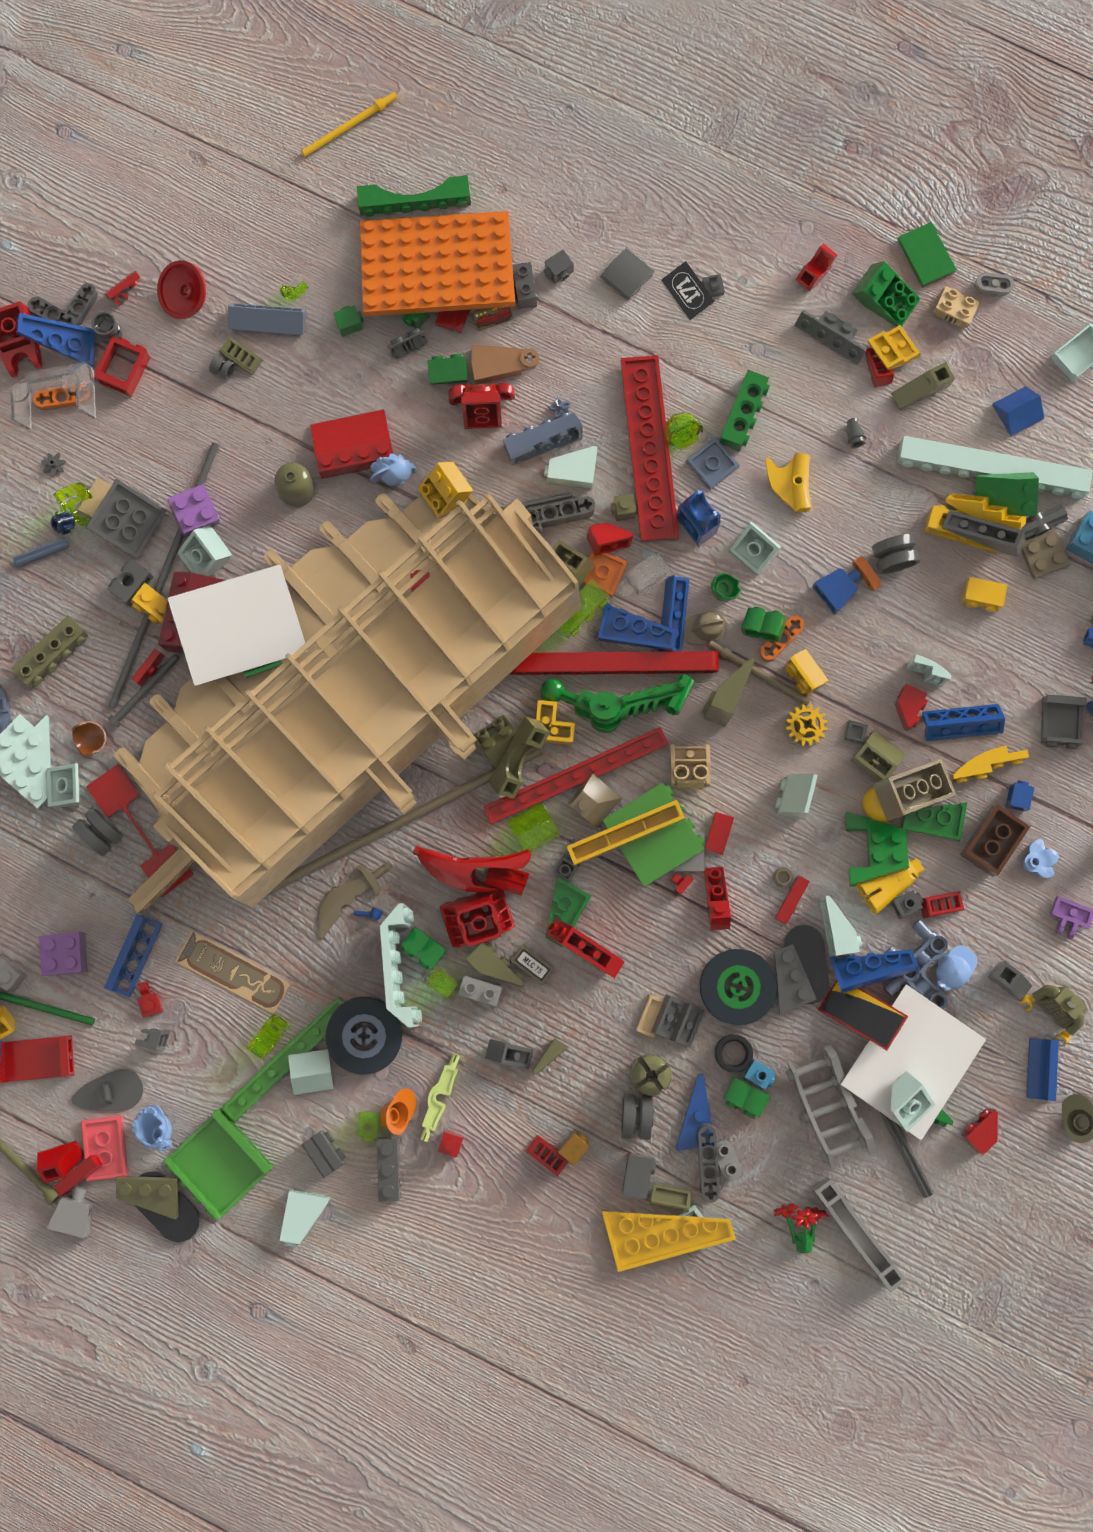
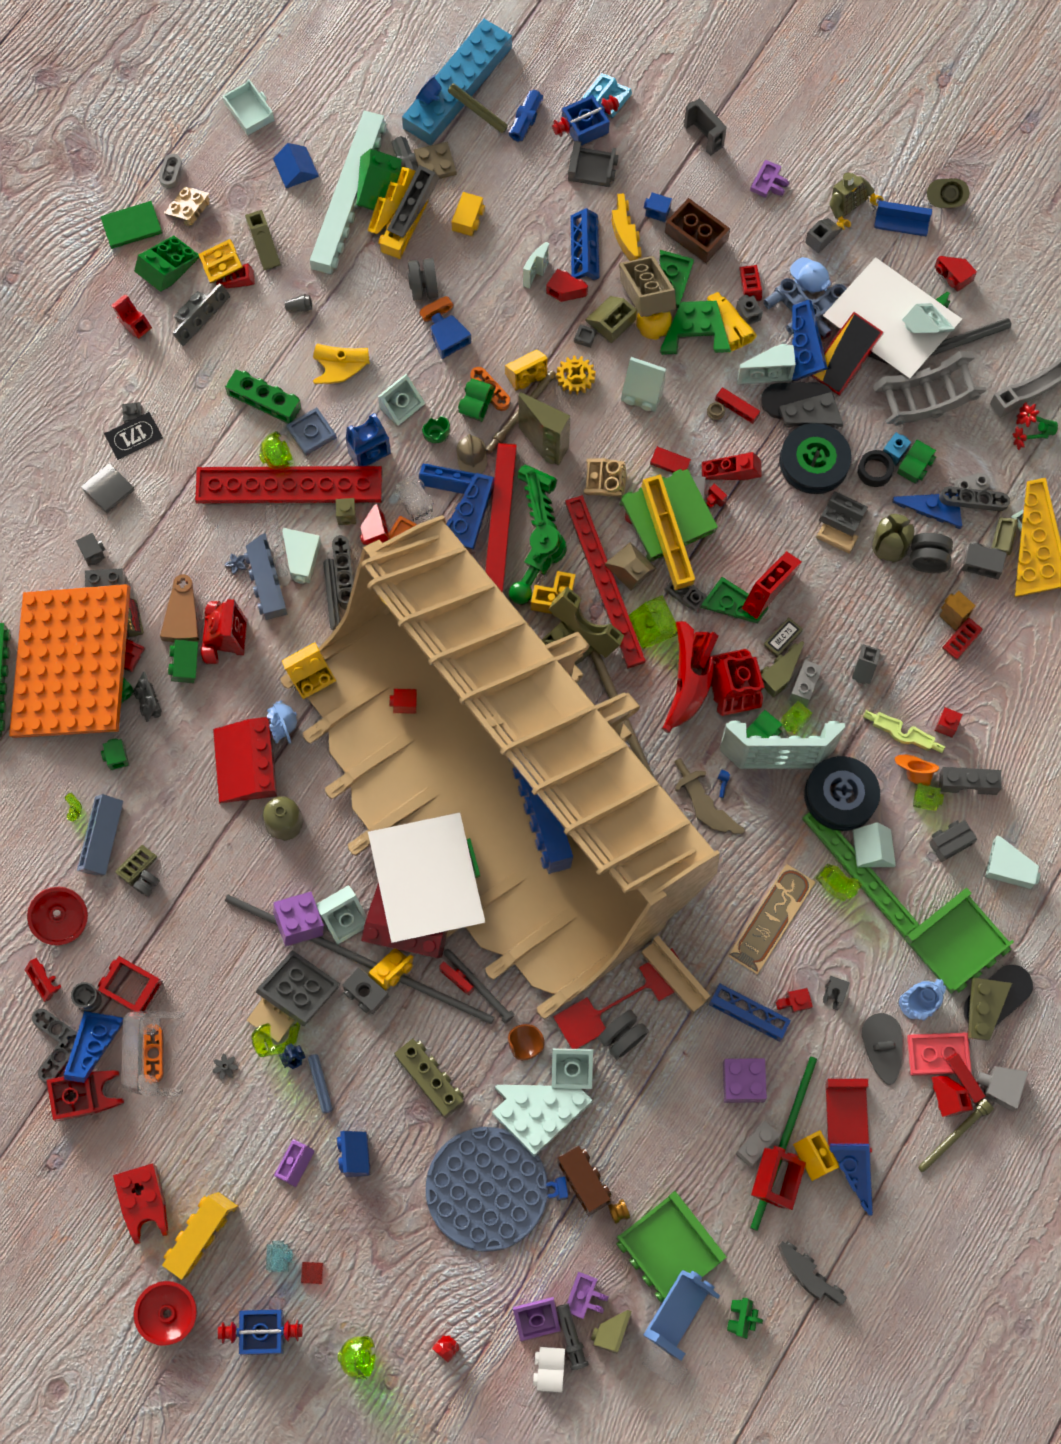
camera: 85 degrees left, 10 degrees down
olive slope [533,1038,568,1074] -> none
light blue plate [1023,839,1059,878] -> none

